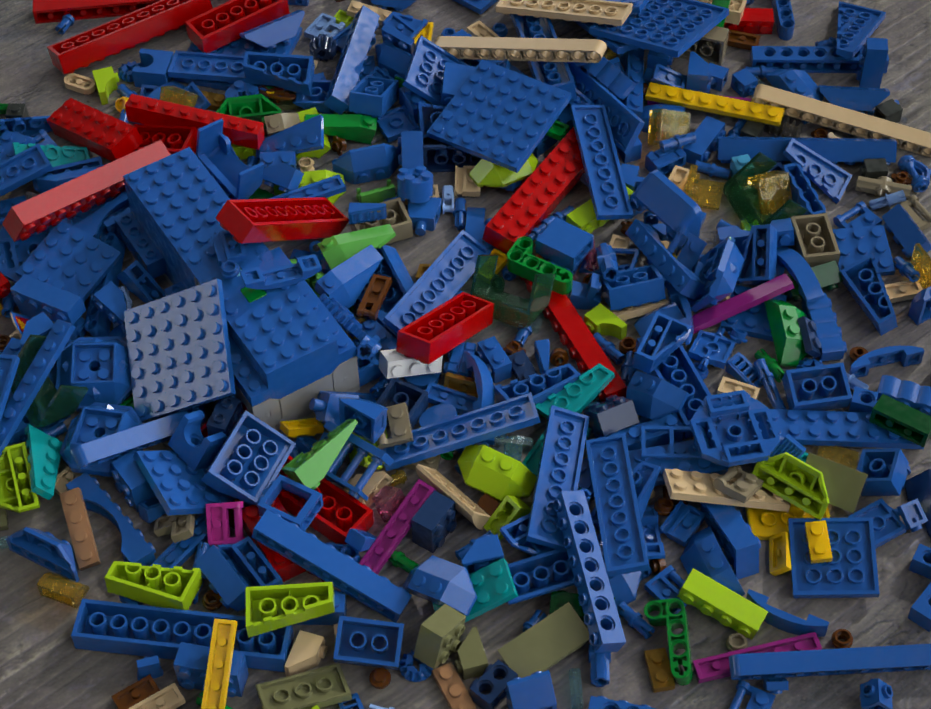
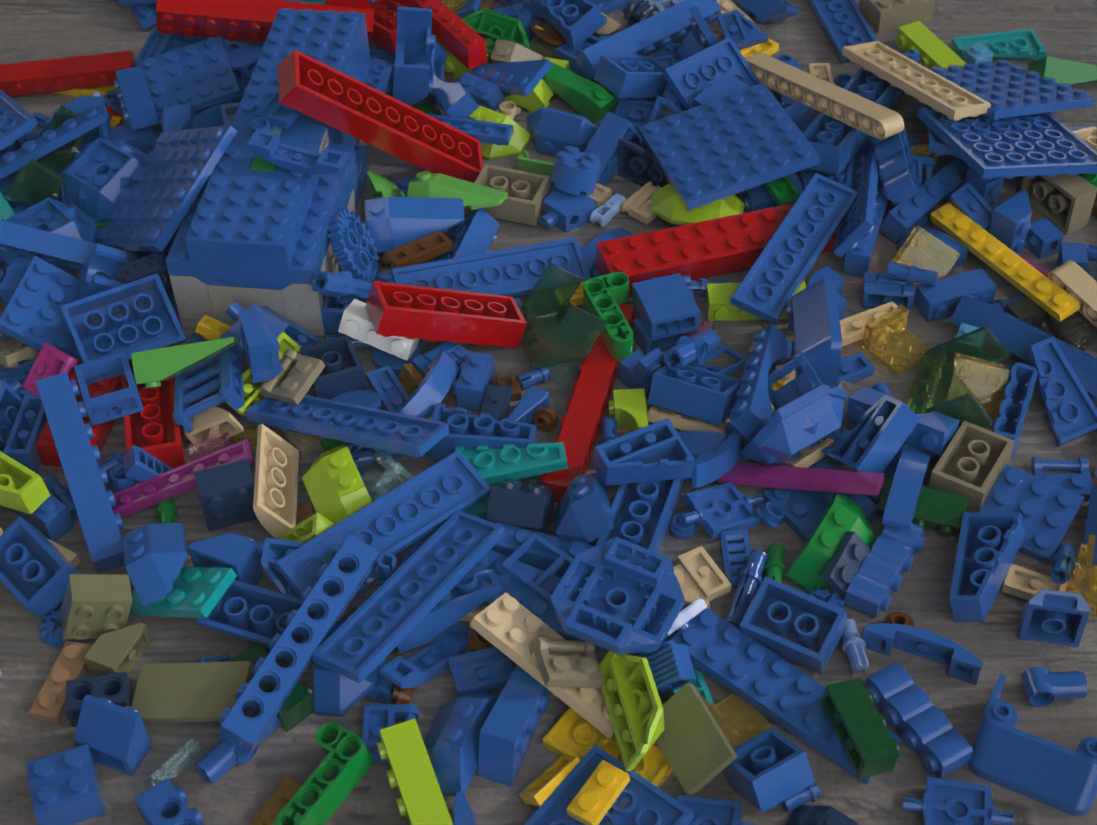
camera: 40 degrees right, 5 degrees down
reddish brown plate [331,135,347,156] -> none
blue slope [348,202,387,224] -> none
reddish brown plate [369,668,391,689] -> none
blue axle [453,198,467,230] -> none
tan plate [609,234,631,256] -> none
blue pin [617,602,655,639] -> none
blue pin [694,160,731,180] -> none
blue brick [848,387,878,413] -> none

